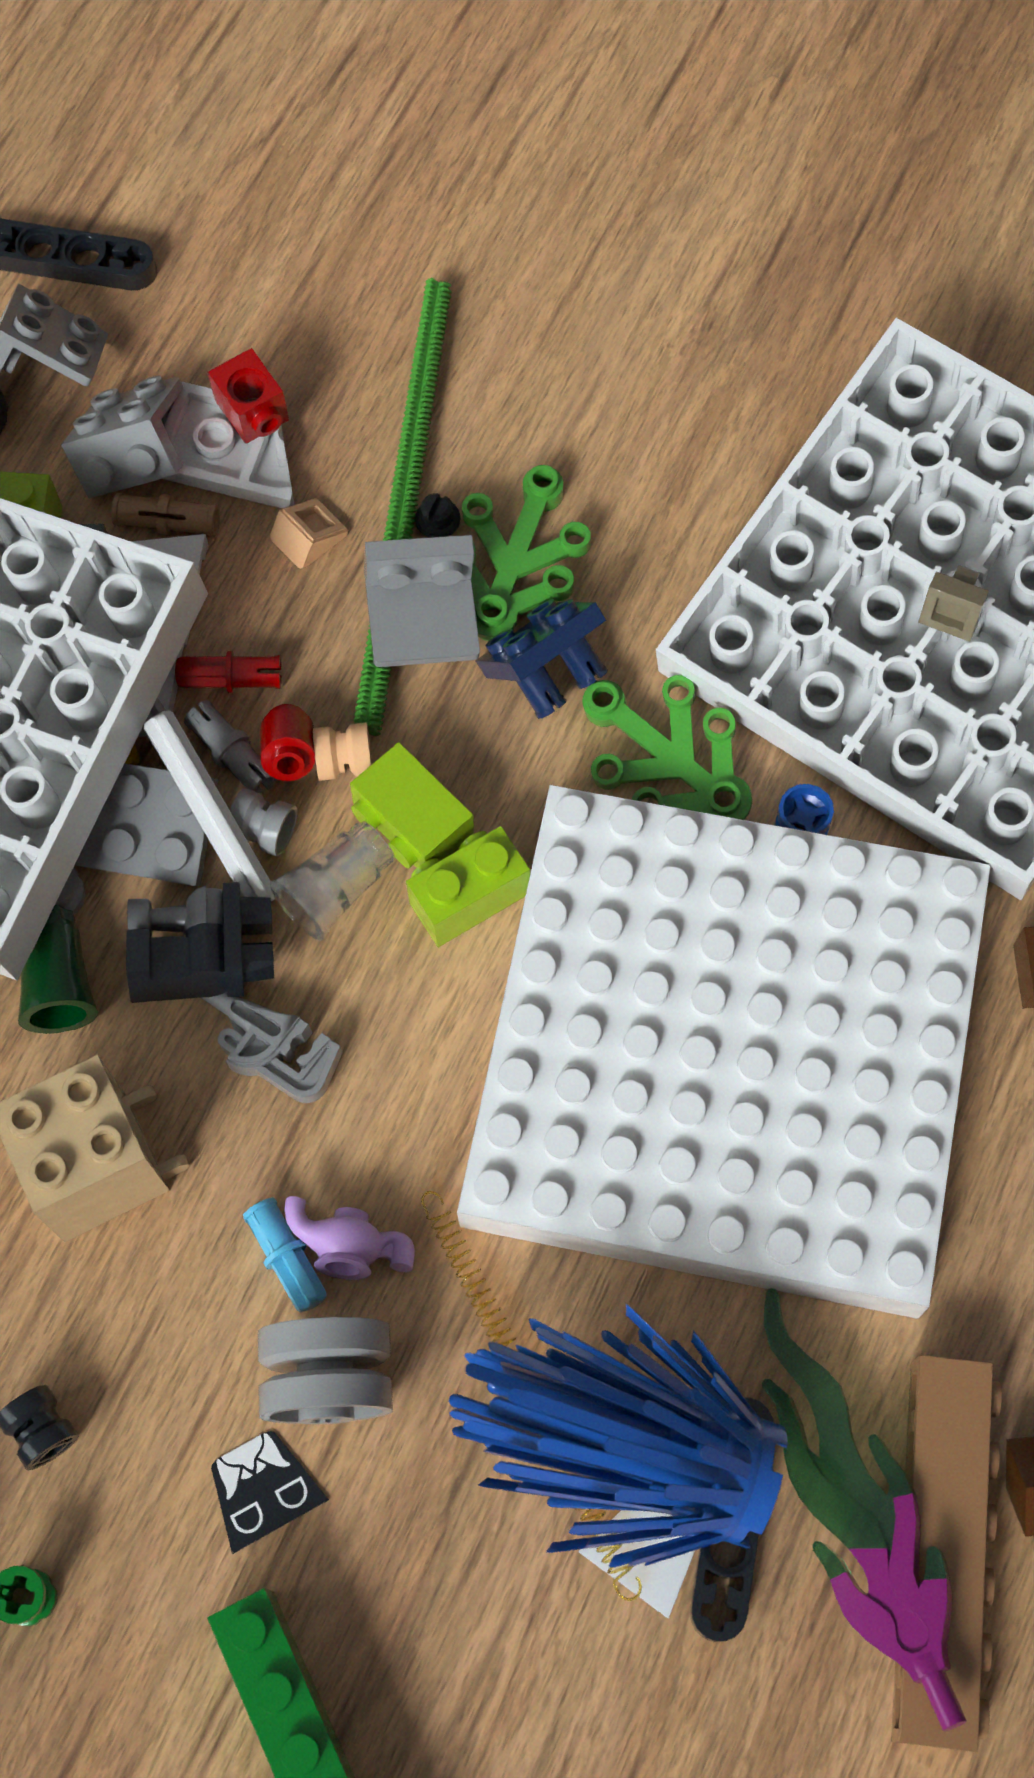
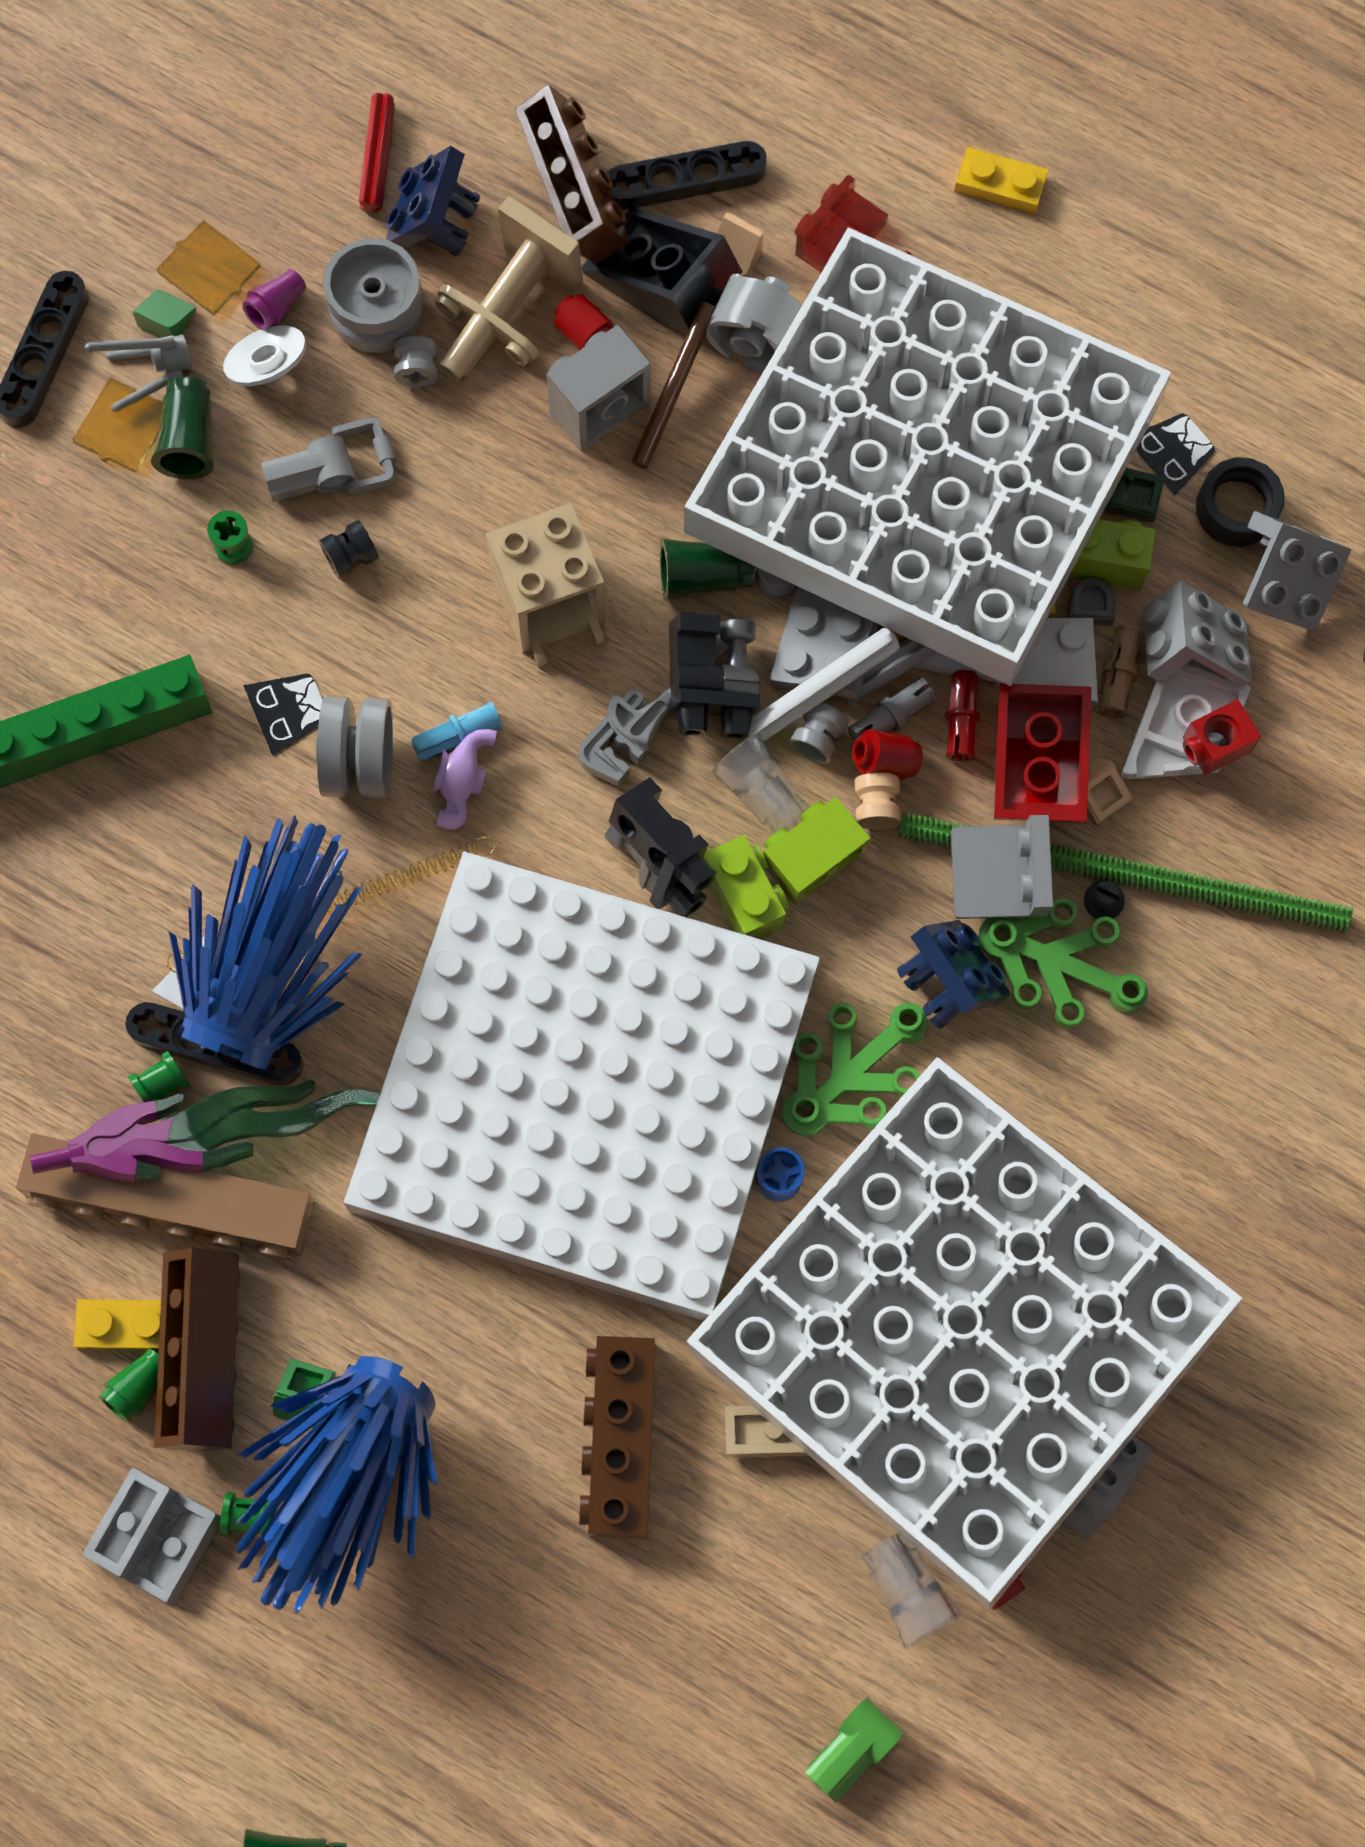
camera: 90 degrees right, 5 degrees up
dark tan tile [918,565,989,642] -> none
none -> green bush [127,1051,190,1108]
none -> black hips [605,777,717,917]
none -> red slope [994,683,1092,823]

